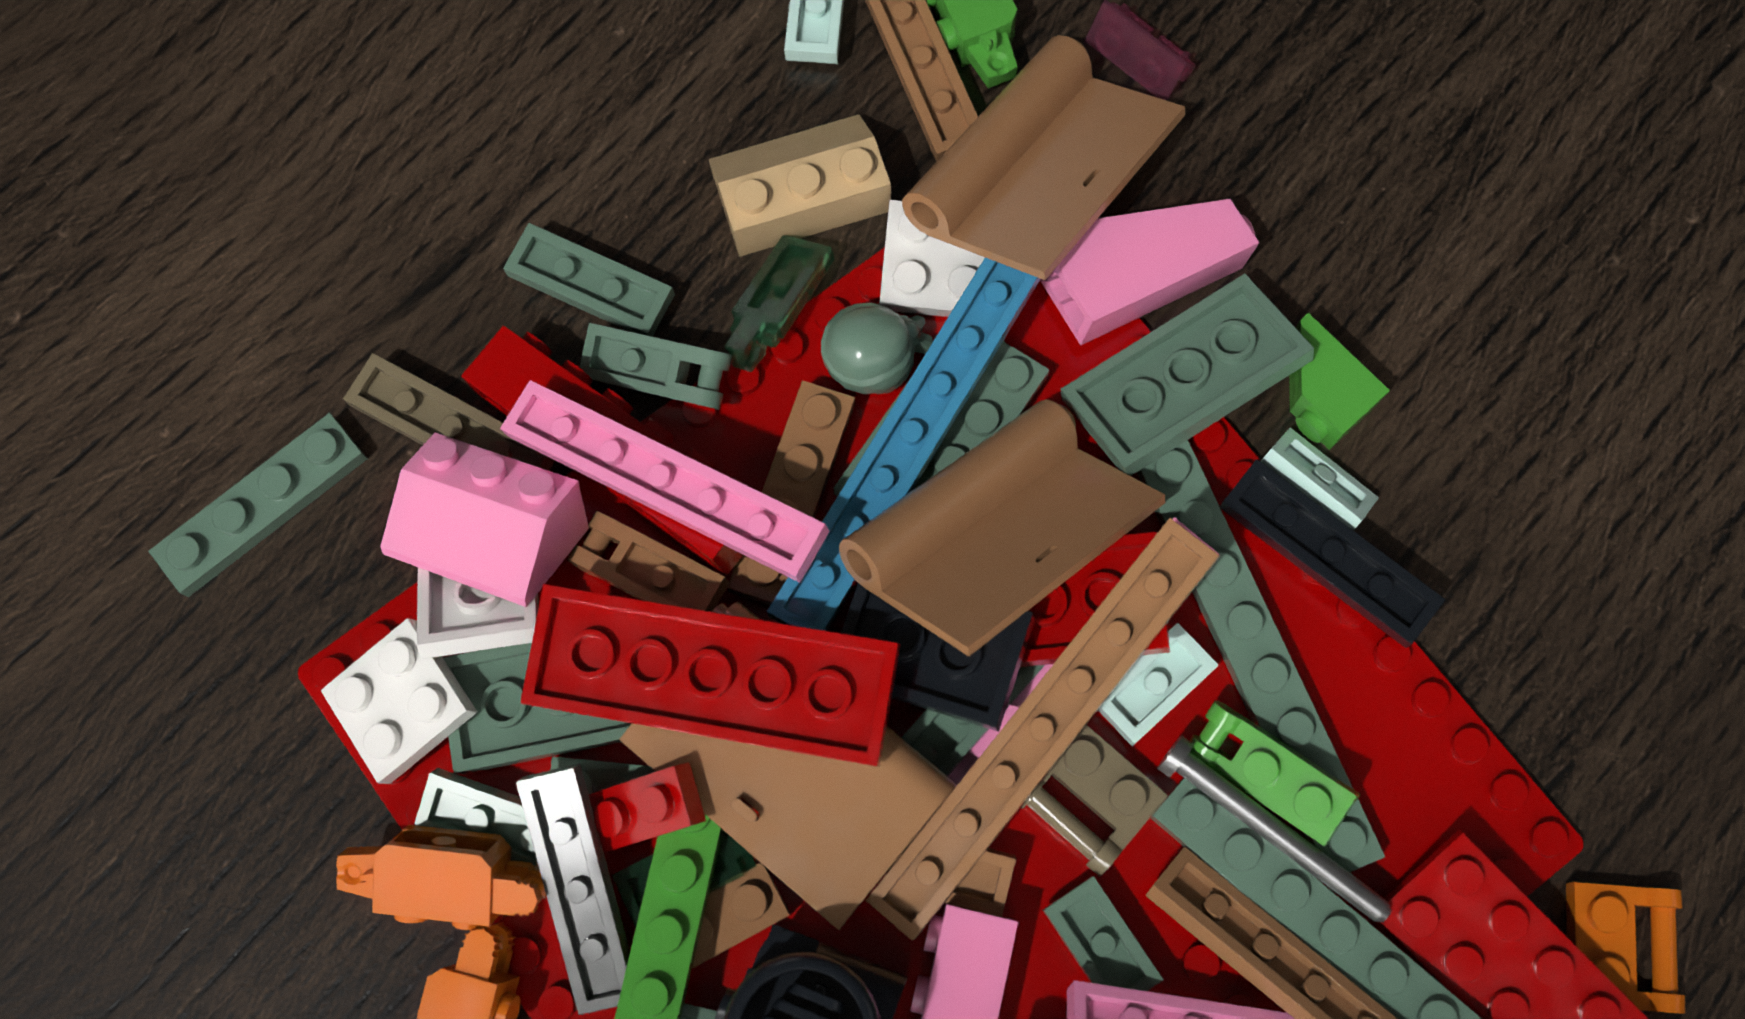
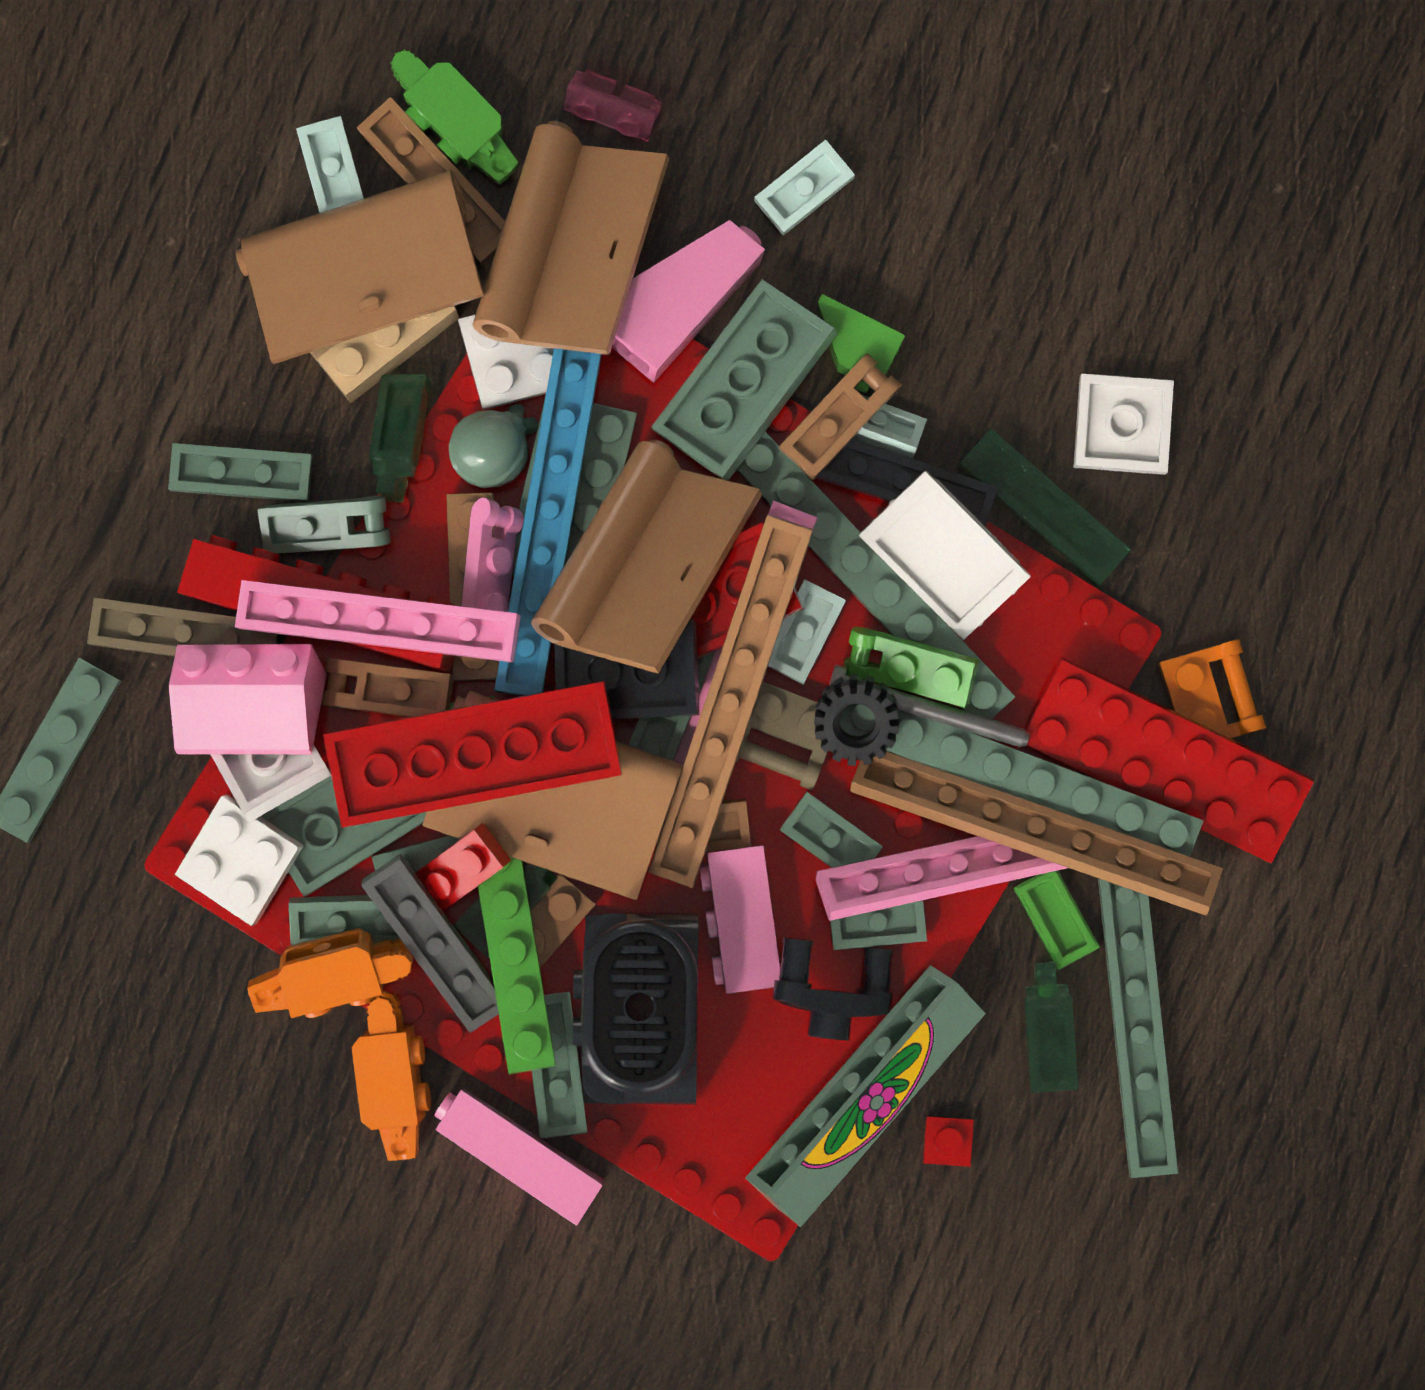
camera: 30 degrees left, 10 degrees up
none -> medium nougat door [236,170,485,364]
none -> bright pink plate [461,498,524,612]
none -> light aqua plate [754,140,855,236]
none -> medium nougat plate [779,353,902,480]
none -> black tyre [814,674,900,766]
none -> white piece [859,470,1031,640]
none -> clear green plate [959,428,1131,586]
none -> white plate [1073,374,1174,475]

